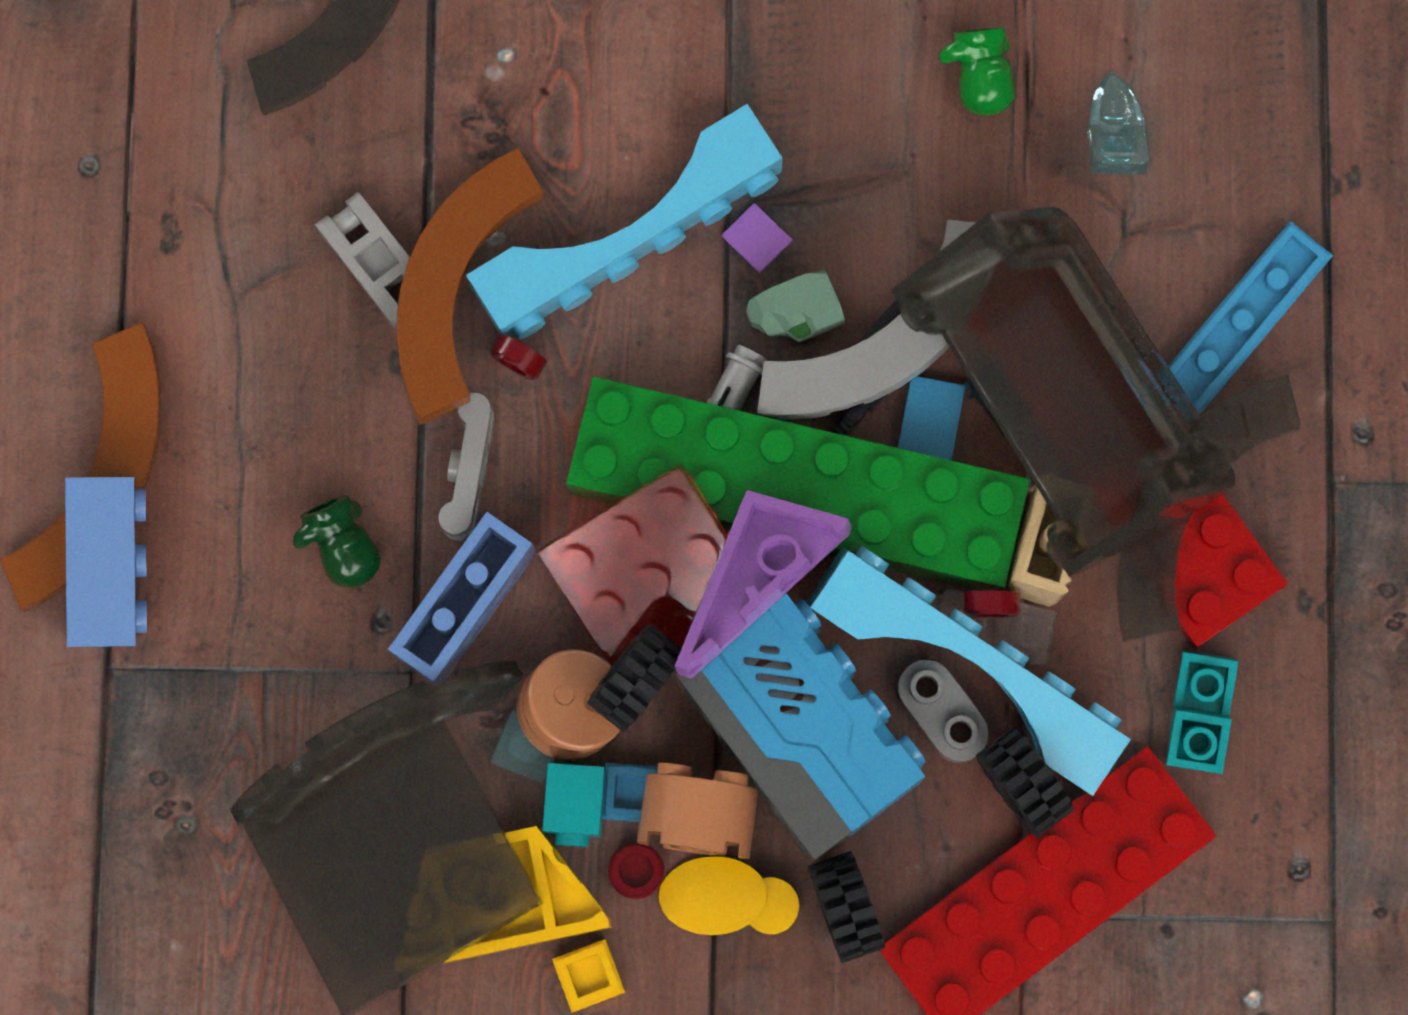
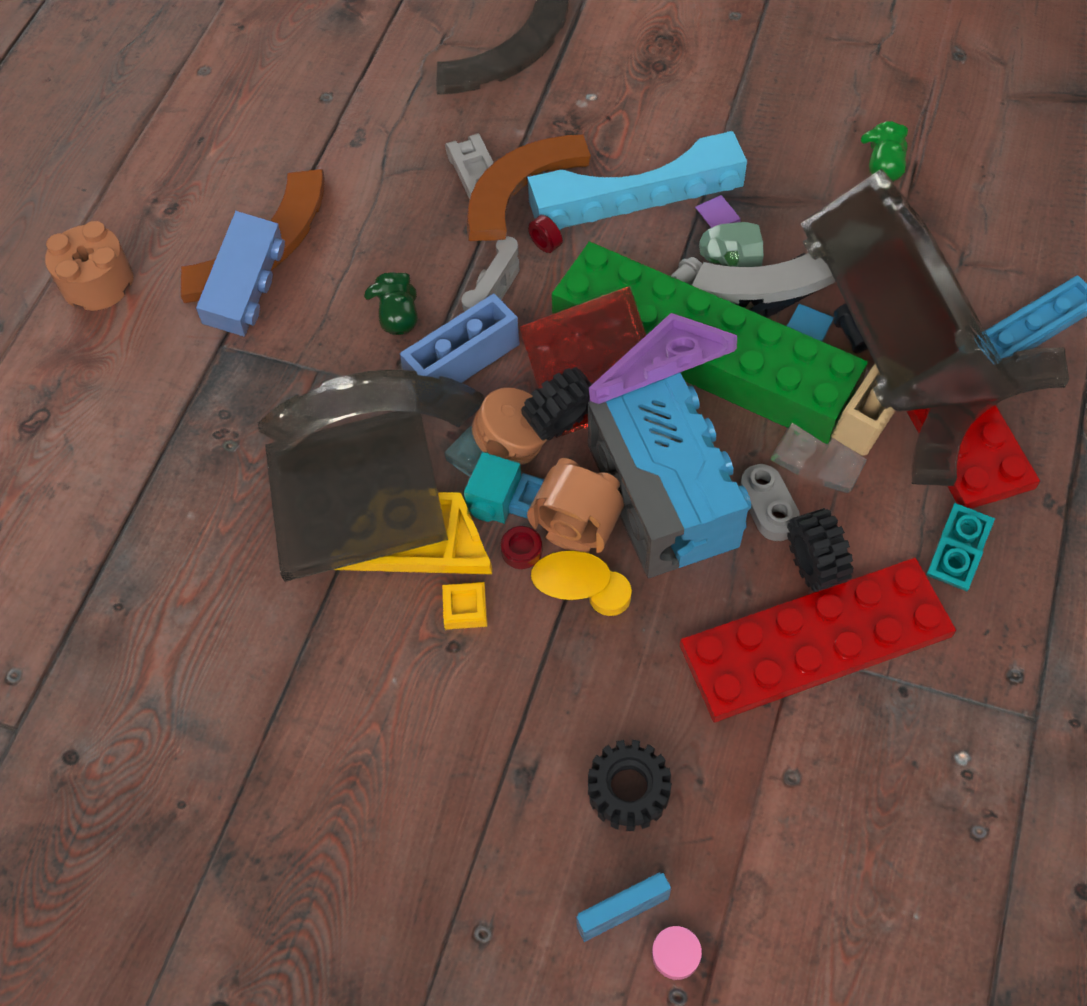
camera: 15 degrees right, 20 degrees down
medium azure arch [806,546,1131,796] -> none
black tyre [808,851,885,963] -> none
dark red tile [964,590,1020,618] -> none
clear light blue plate [1086,73,1149,175] -> none

